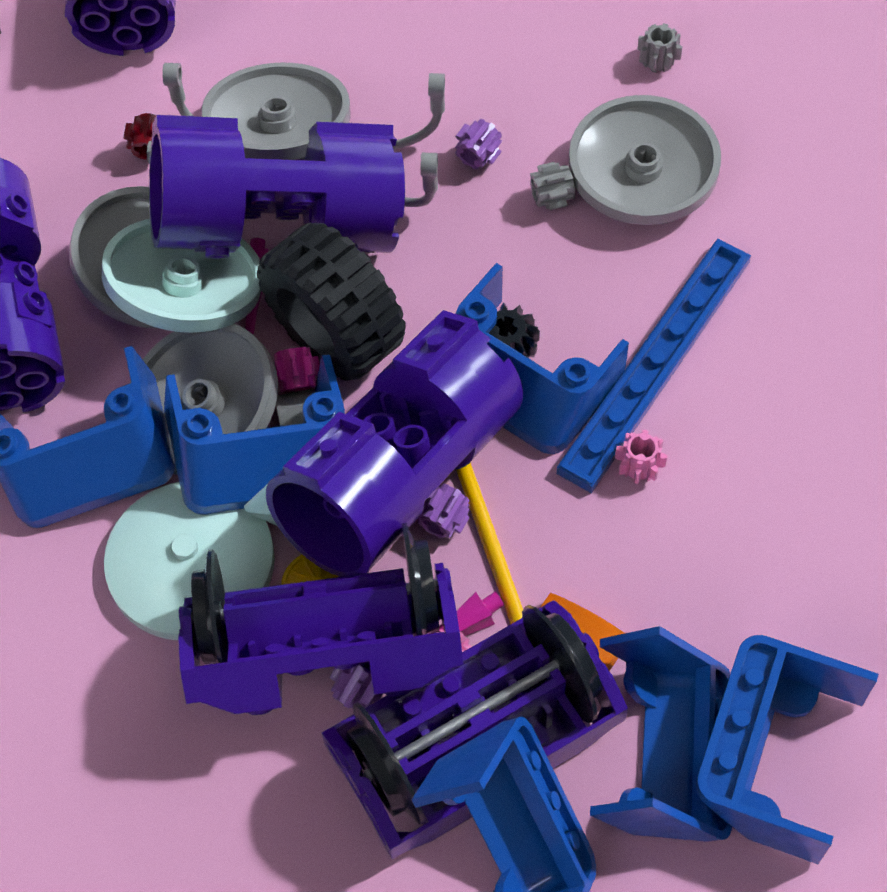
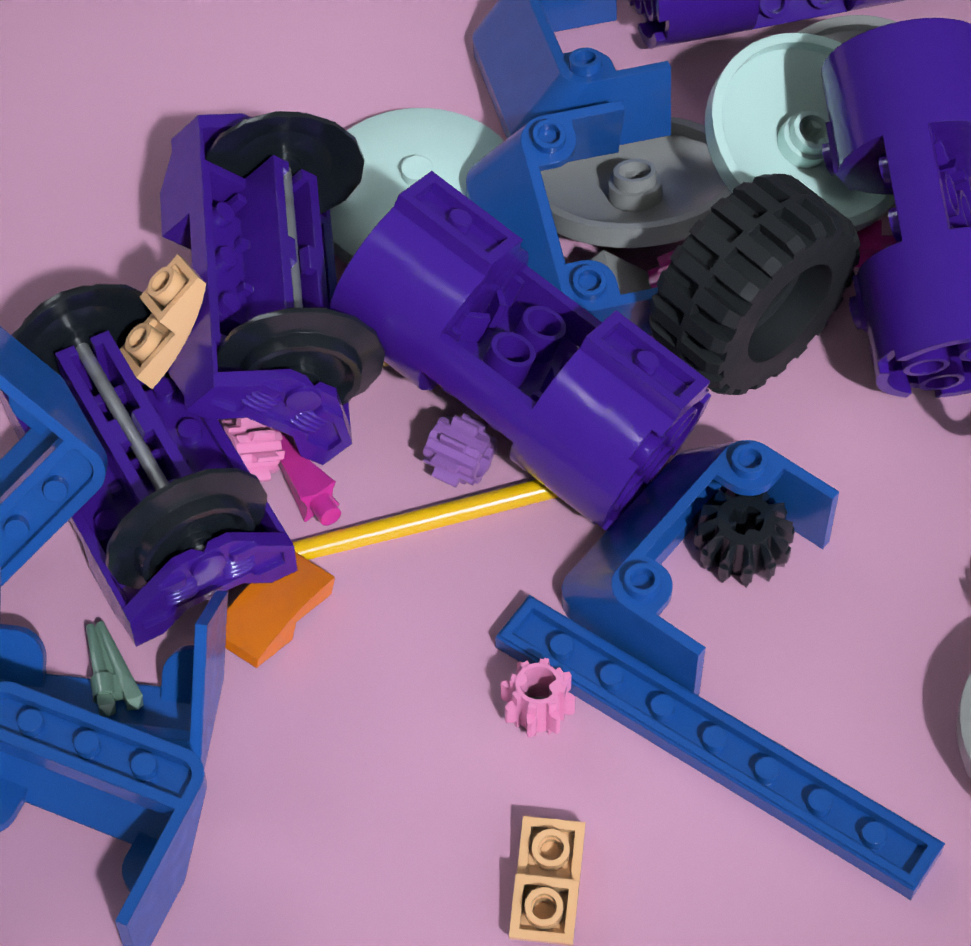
camera: 90 degrees right, 5 degrees down
none -> sand green piece [86,621,144,717]
none -> light nougat slope [120,254,206,389]
none -> light nougat slope [509,816,586,946]

